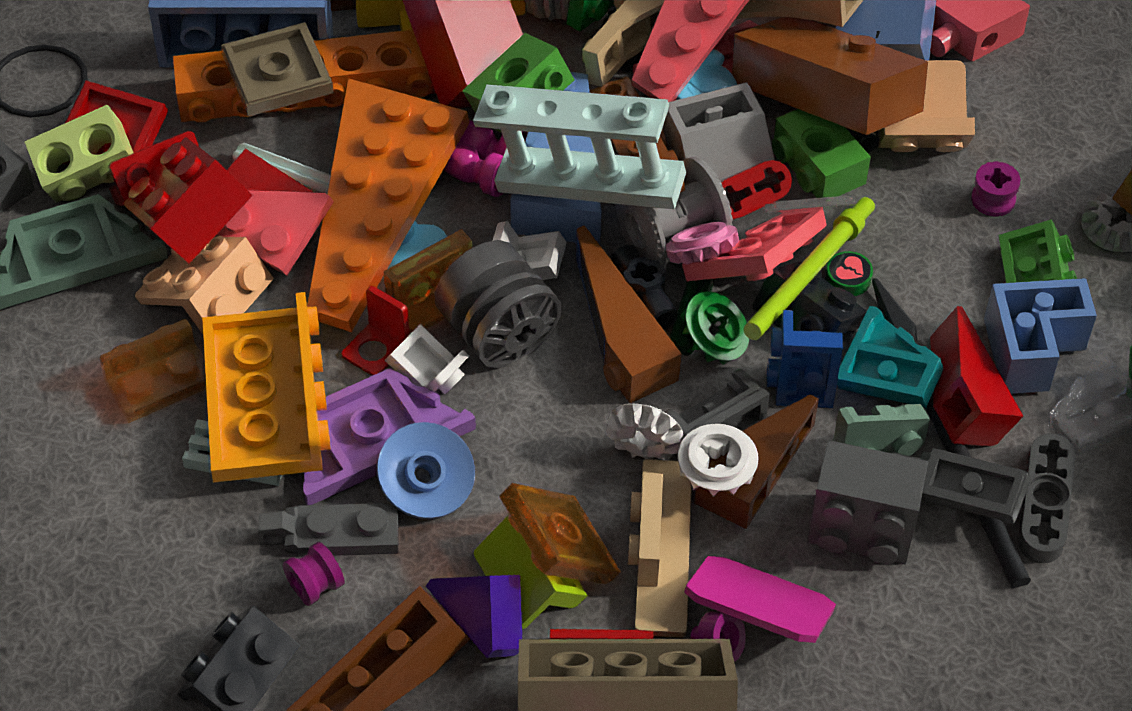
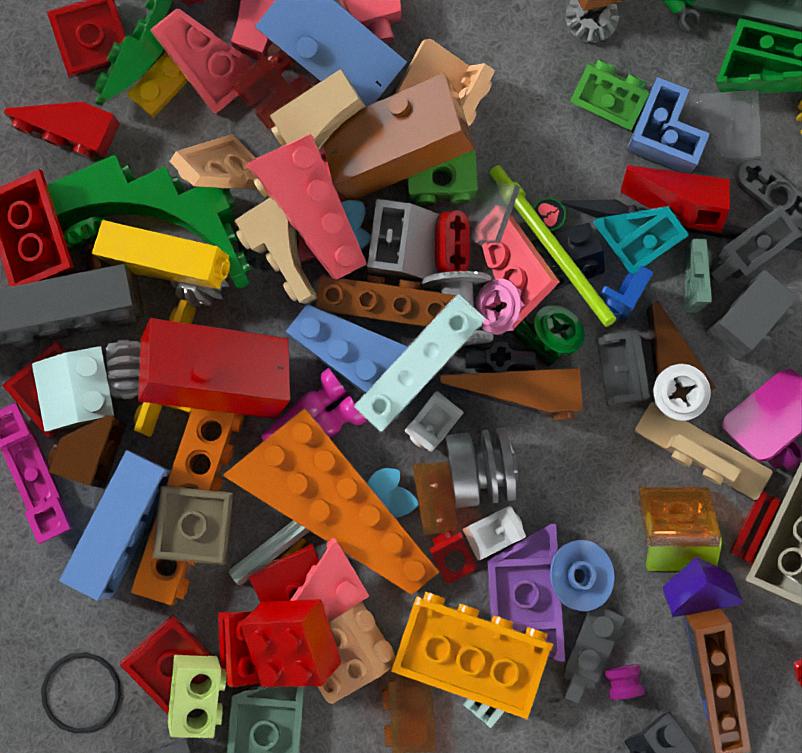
camera: 60 degrees left, 30 degrees up
bright green brick [462,33,575,133] -> none
white gear [606,403,684,460] -> none
magenta wheel [971,161,1021,217] -> none

